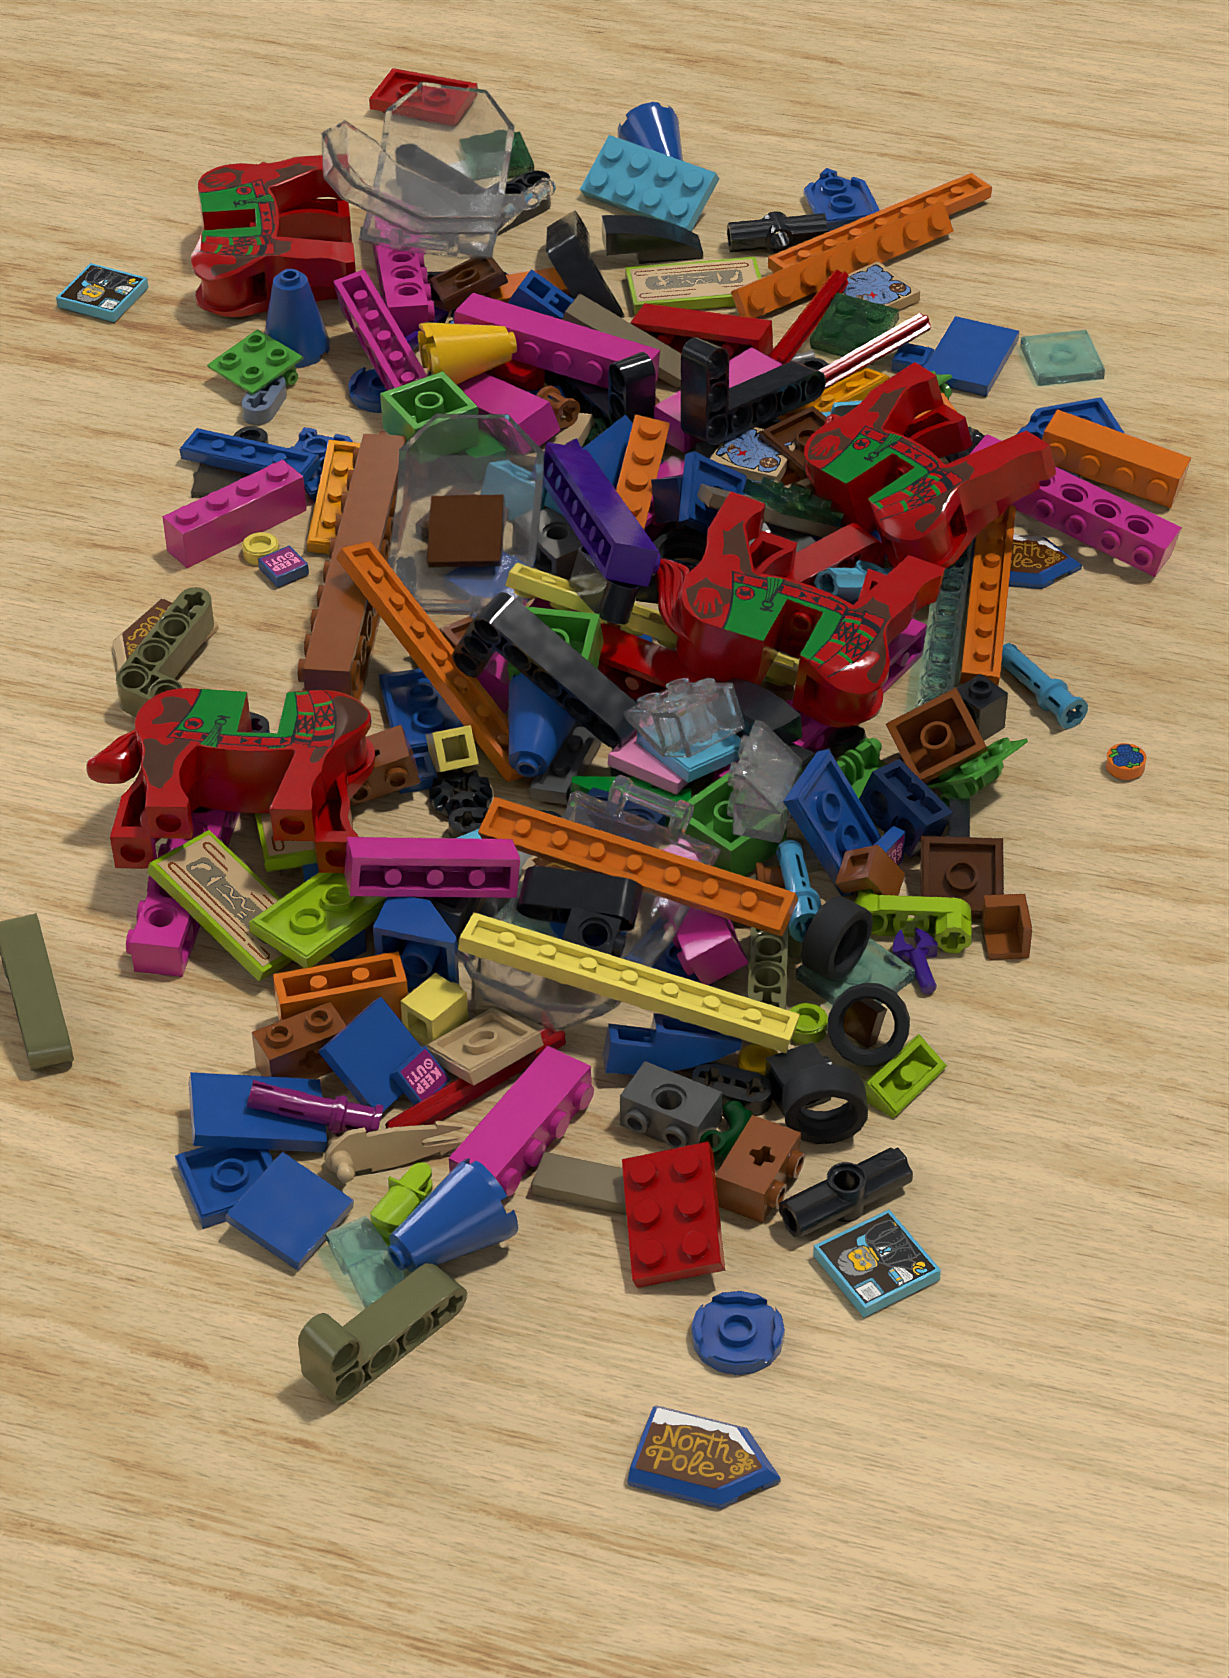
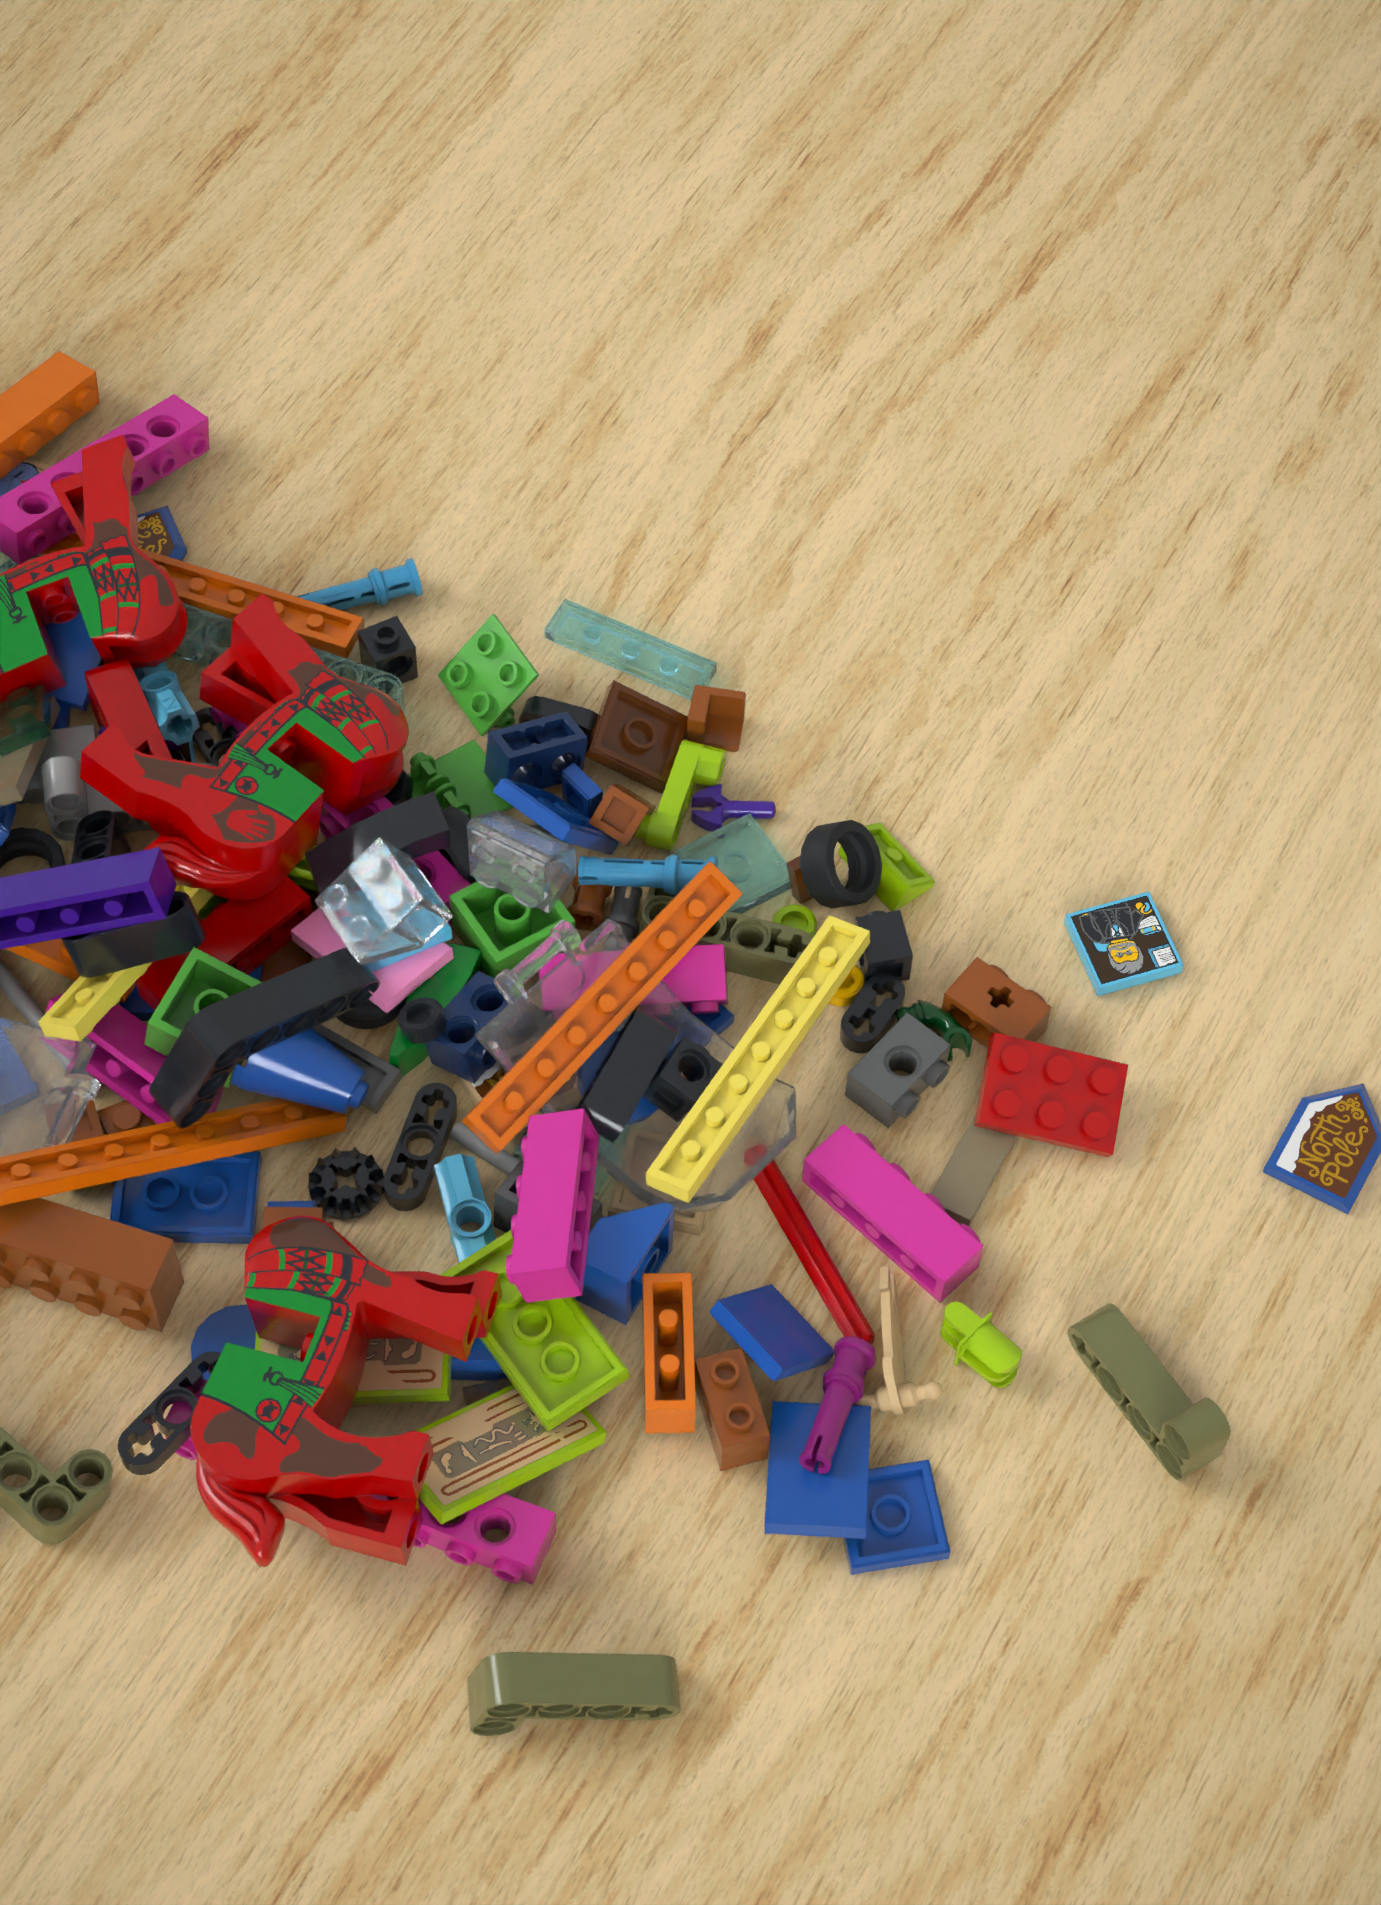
camera: 80 degrees left, 15 degrees up
blue tile [226,1152,354,1271] -> none
clear light blue slope [324,1216,405,1309] -> none
blue cone [387,1158,519,1273] -> none
tile [390,1046,451,1105] -> none
light yellow brick [400,973,468,1046] -> none
light yellow brick [425,725,479,772] -> none
tan tile [426,1008,544,1086] -> none
blue slope [603,1013,742,1075] -> none
blue tile [691,1291,785,1375] -> none
black piece [779,1147,913,1238] -> none
black tyre [782,1064,868,1144] -> none
black tyre [801,896,873,982] -> none
dark orange slope [886,688,989,783] -> none
tile [1106,743,1146,780] -> none
none -> black tile [397,998,447,1044]
none -> clear light blue tile [545,599,717,700]

